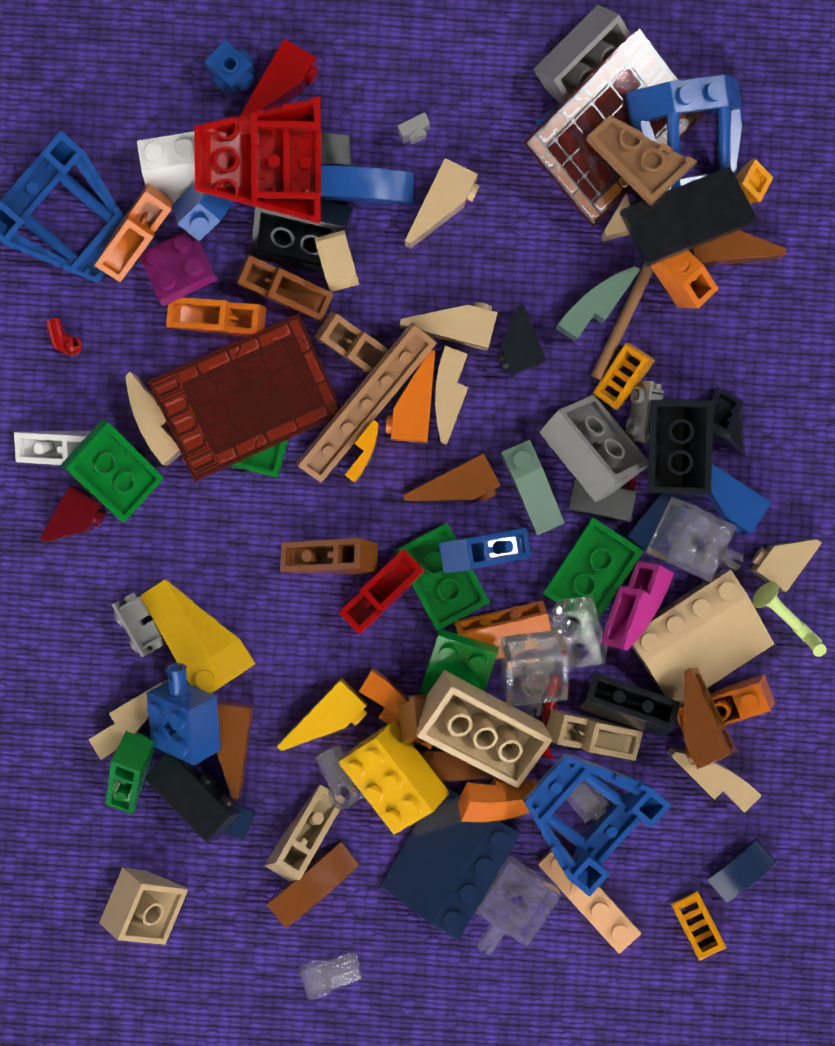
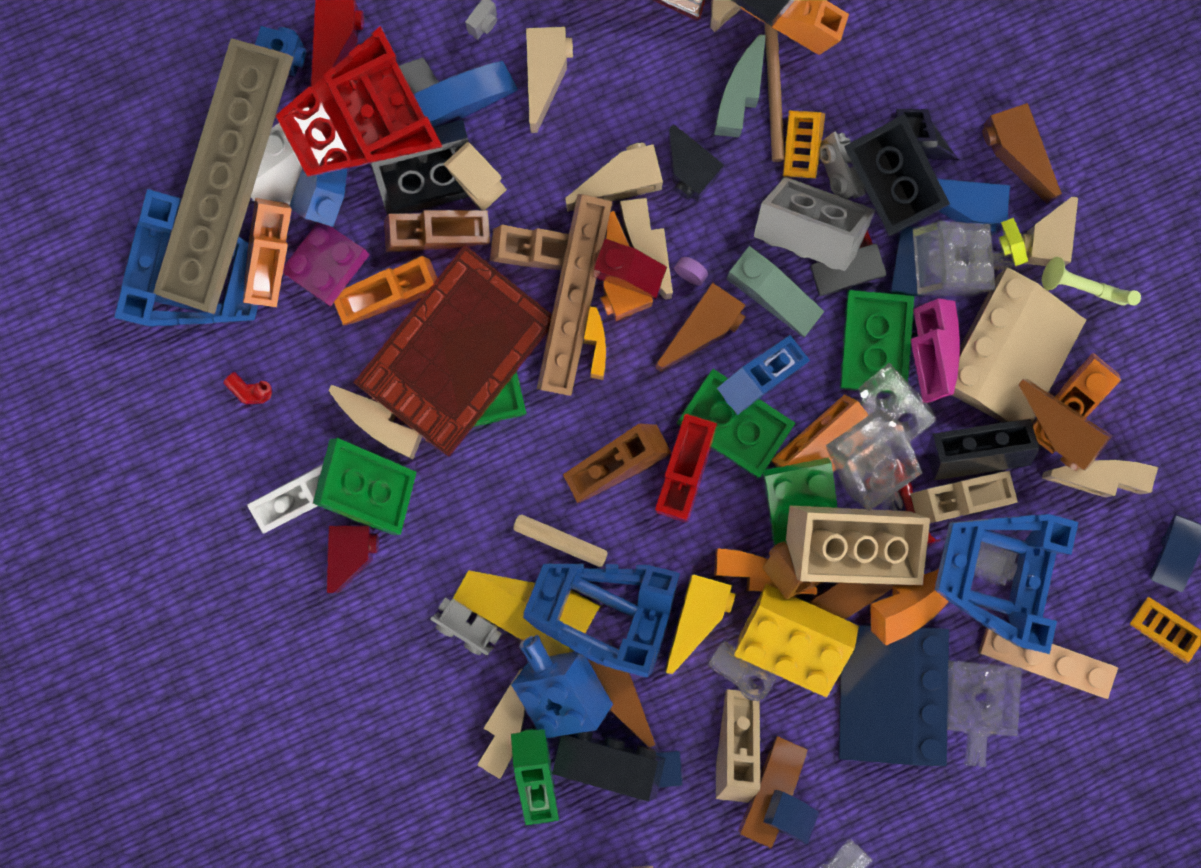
camera: 30 degrees left, 5 degrees down
none -> dark tan plate [153,38,293,314]
none -> tan axle [513,514,608,567]
none -> blue windscreen [523,564,680,678]
none -> dark red slope [594,238,667,299]
none -> medium lavender tile [674,257,708,286]
none -> dark blue slope [763,790,819,845]
none -> dark orange slope [982,103,1062,204]
none -> neon yellow plate [998,218,1028,266]

